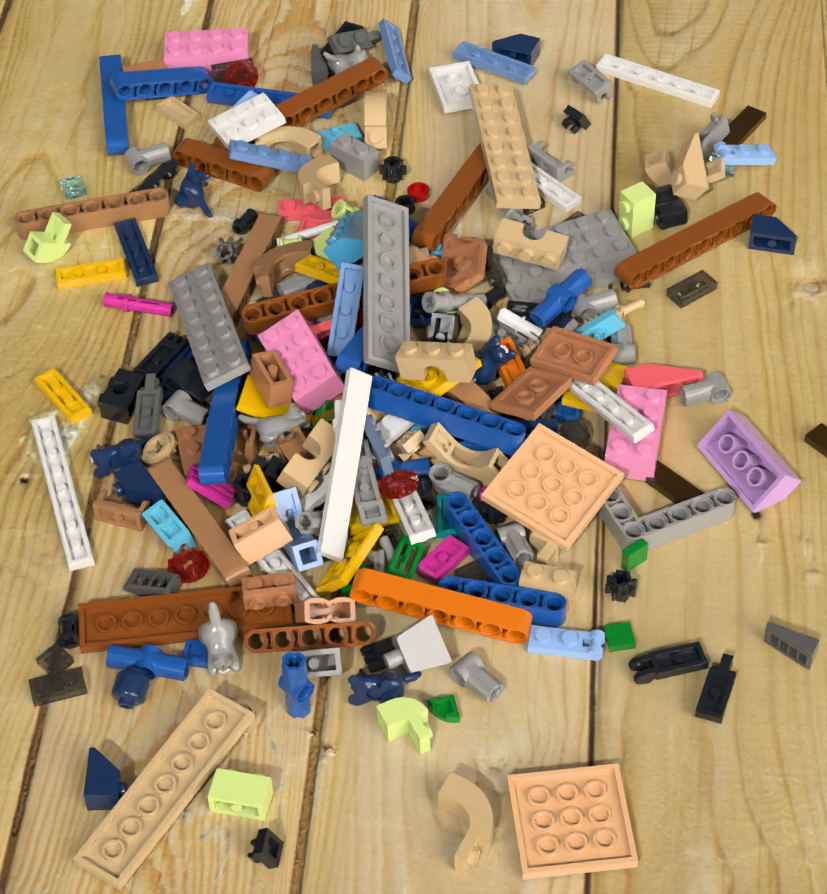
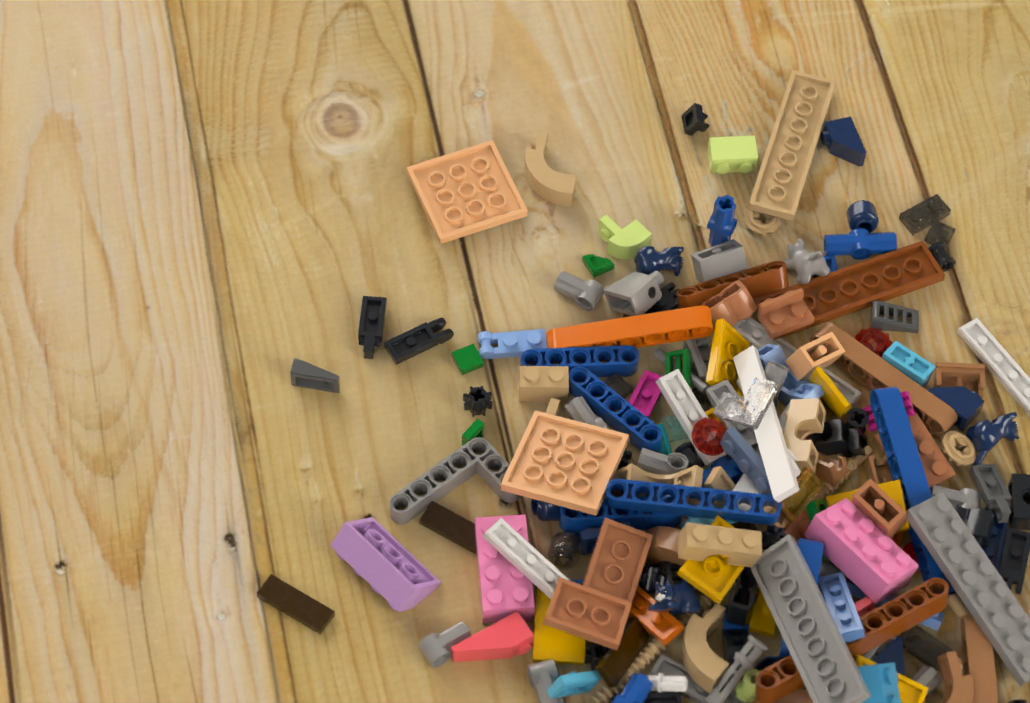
camera: 160 degrees right, 10 degrees up
light grey animal [238,402,311,449] -> none
none -> clear plate [713,377,779,430]

